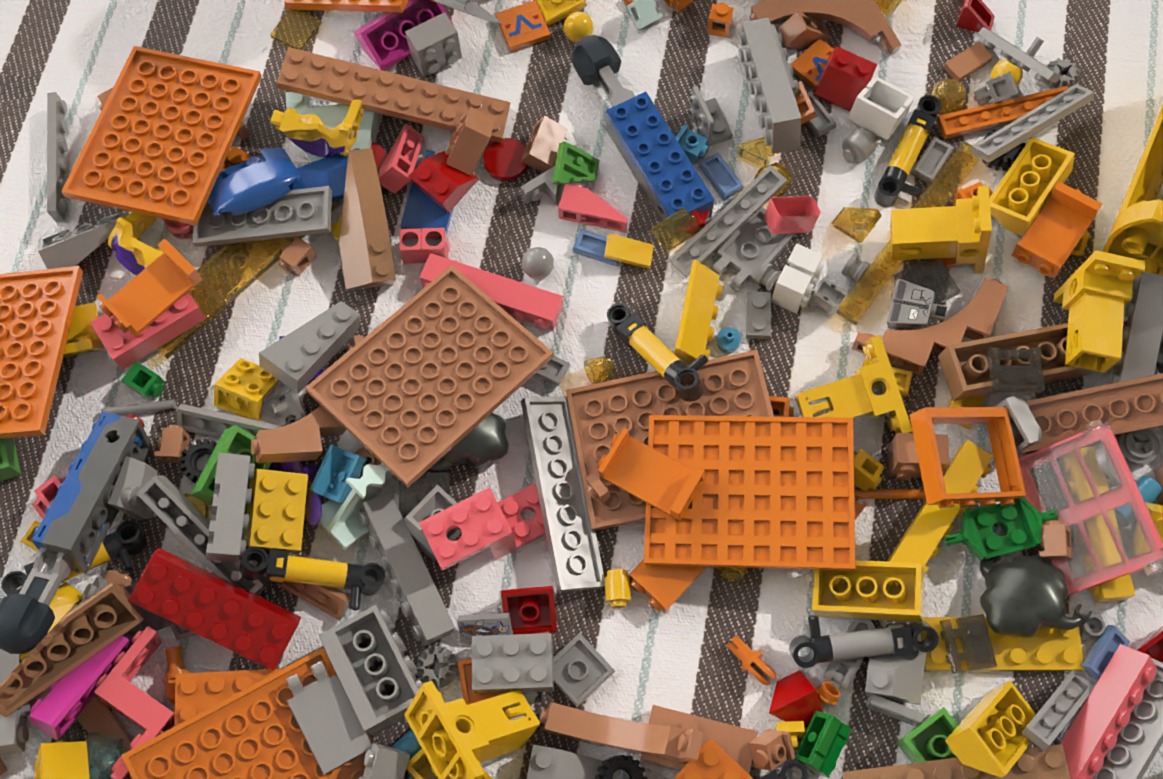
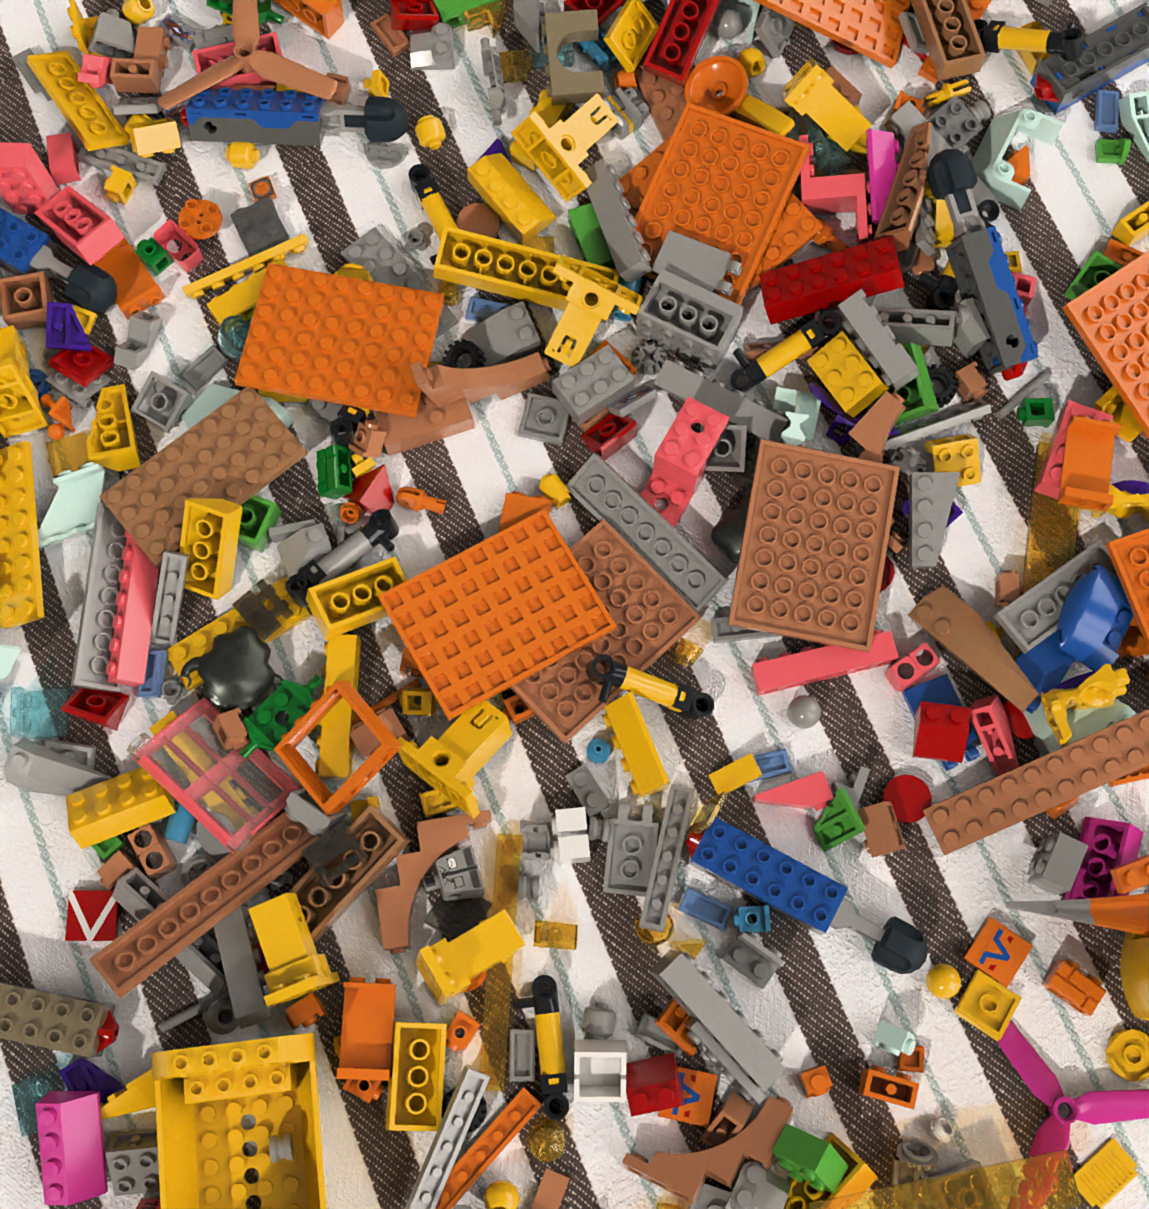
camera: 145 degrees right, 5 degrees up
dark azure bracket [310,445,366,504] -> none
nougat brick [445,107,495,176] -> none
nougat plate [585,472,611,504] -> none
orange panel [598,428,705,521] -> none
coral piece [764,196,821,234] -> none
light grey plate [973,71,1019,104] -> none

